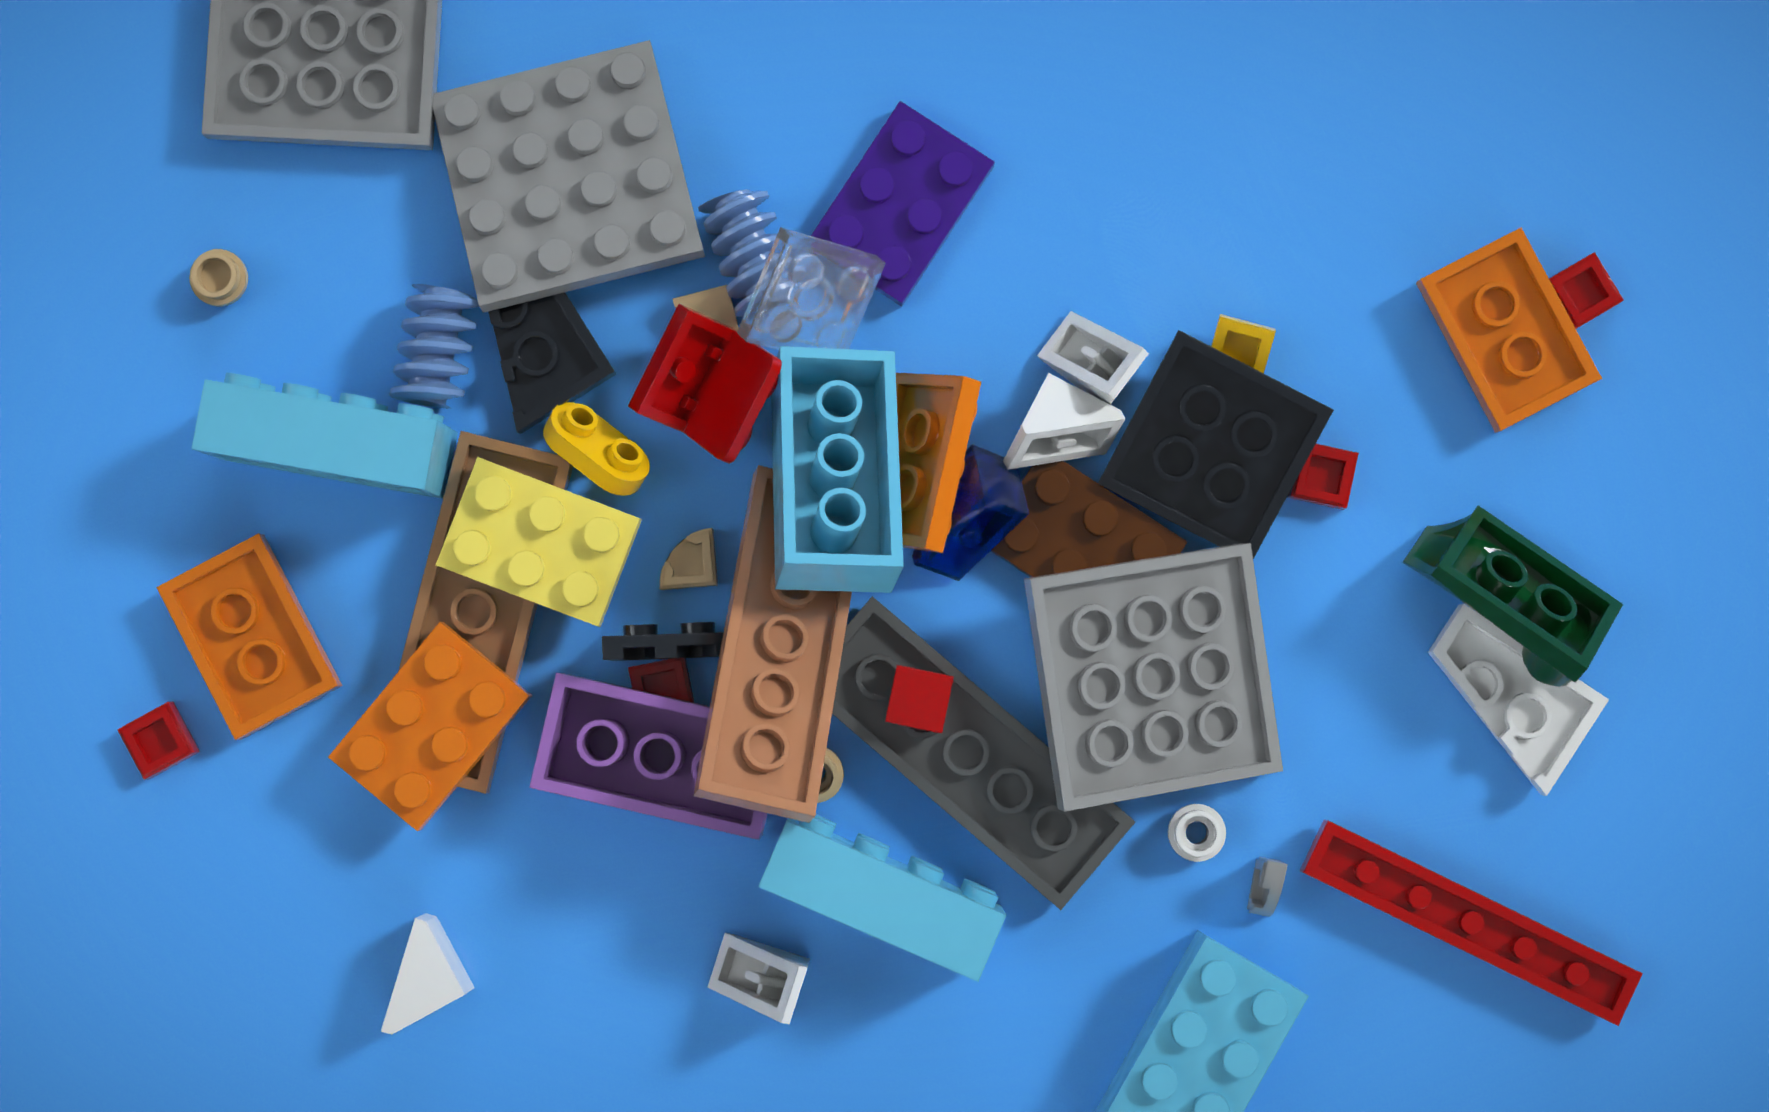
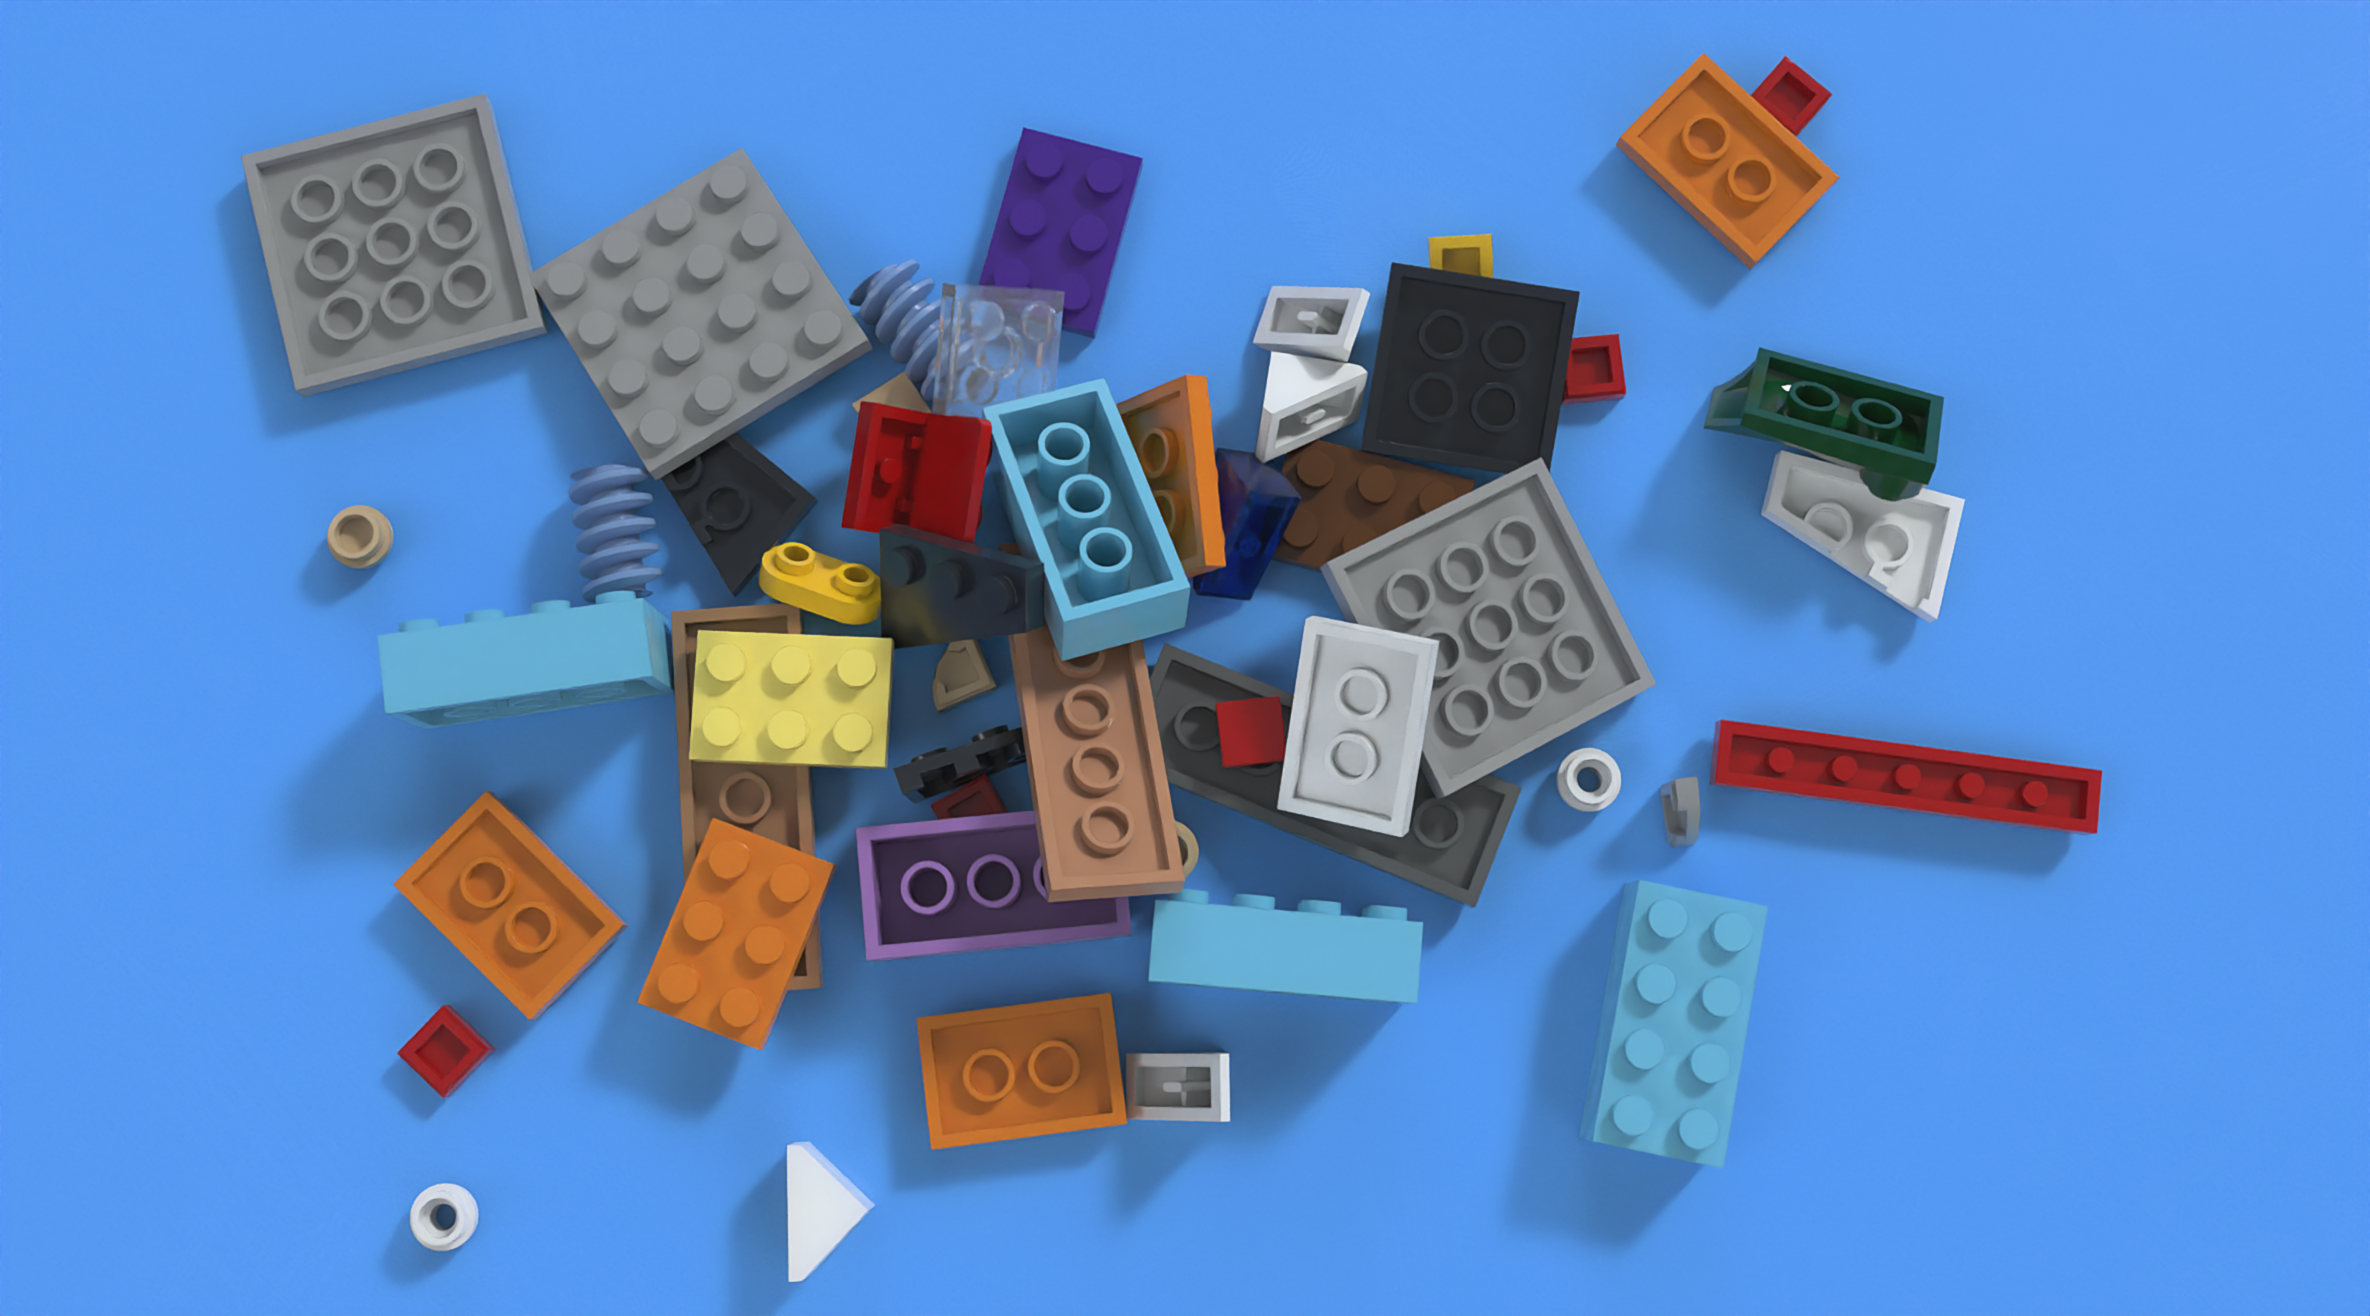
camera: 25 degrees left, 5 degrees down
none -> white plate [410,1183,479,1251]
none -> black wing [880,524,1044,649]
none -> orange plate [916,993,1127,1150]
none -> white plate [1277,615,1439,837]

